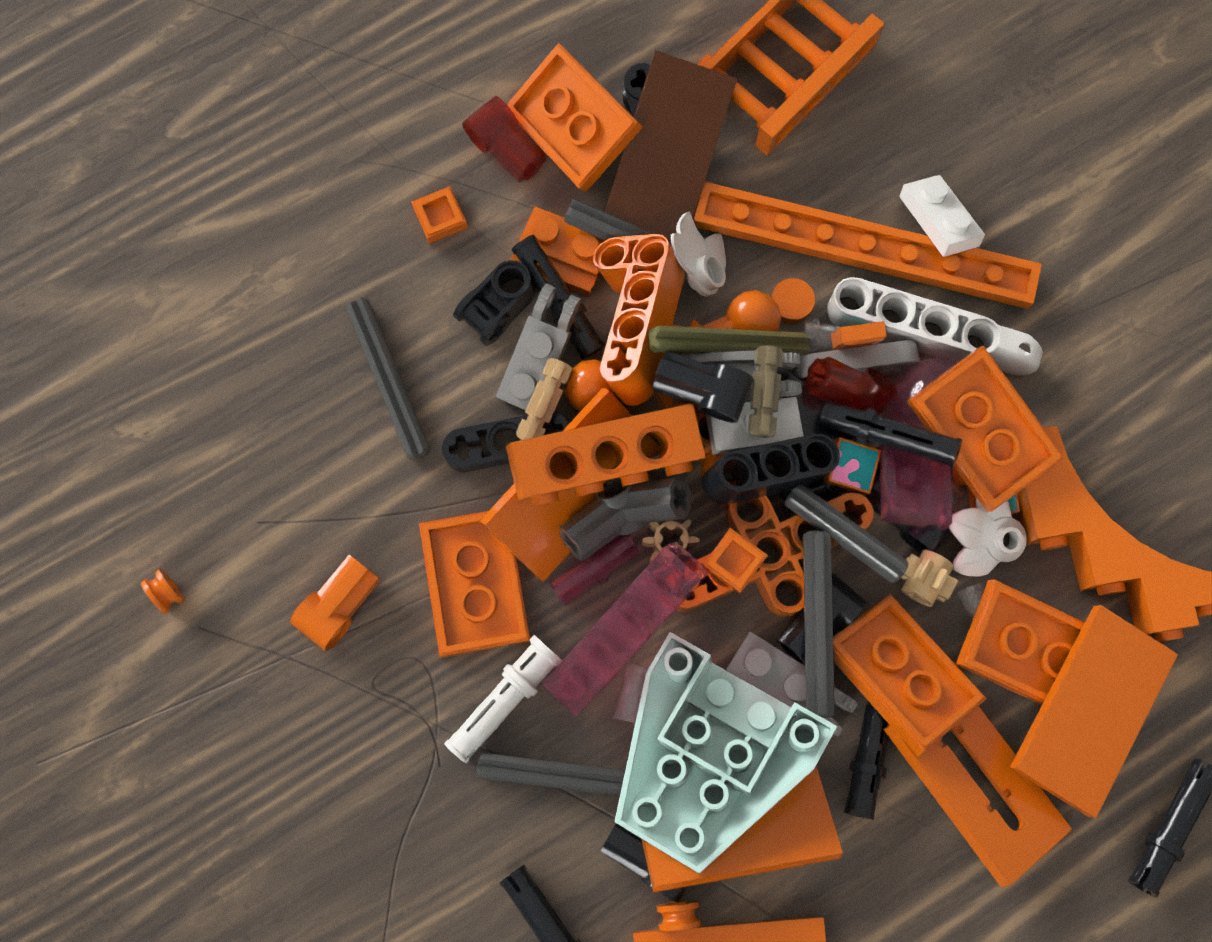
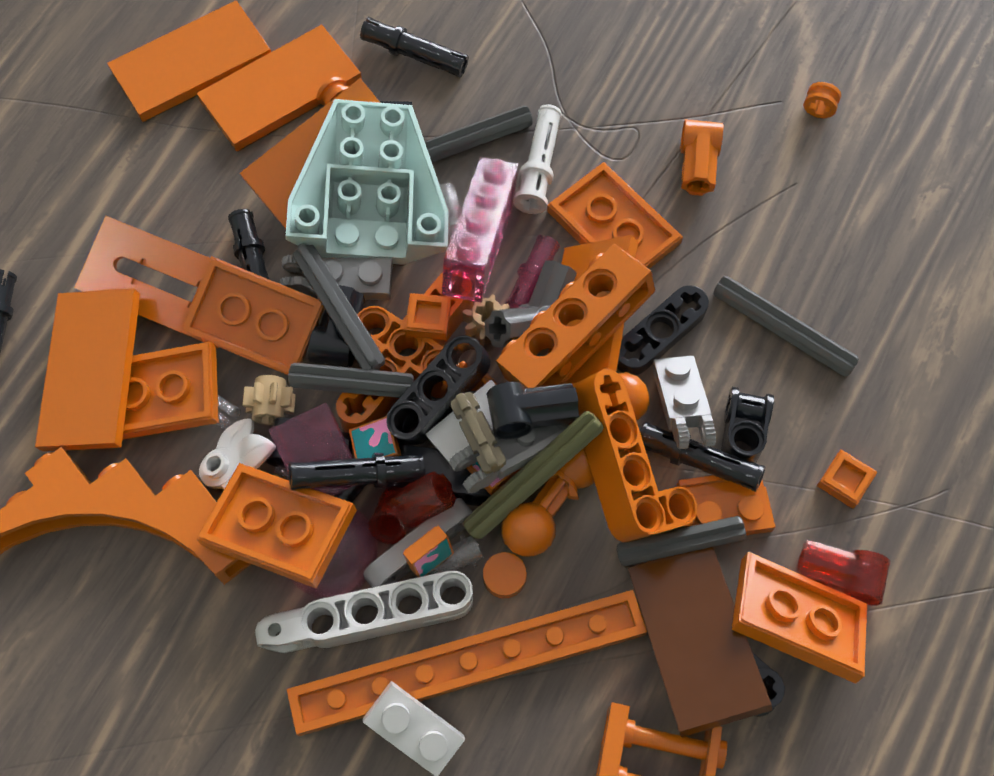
camera: 150 degrees right, 10 degrees down
tan axle [516,358,572,440] -> none
white plate [671,211,726,297] -> none

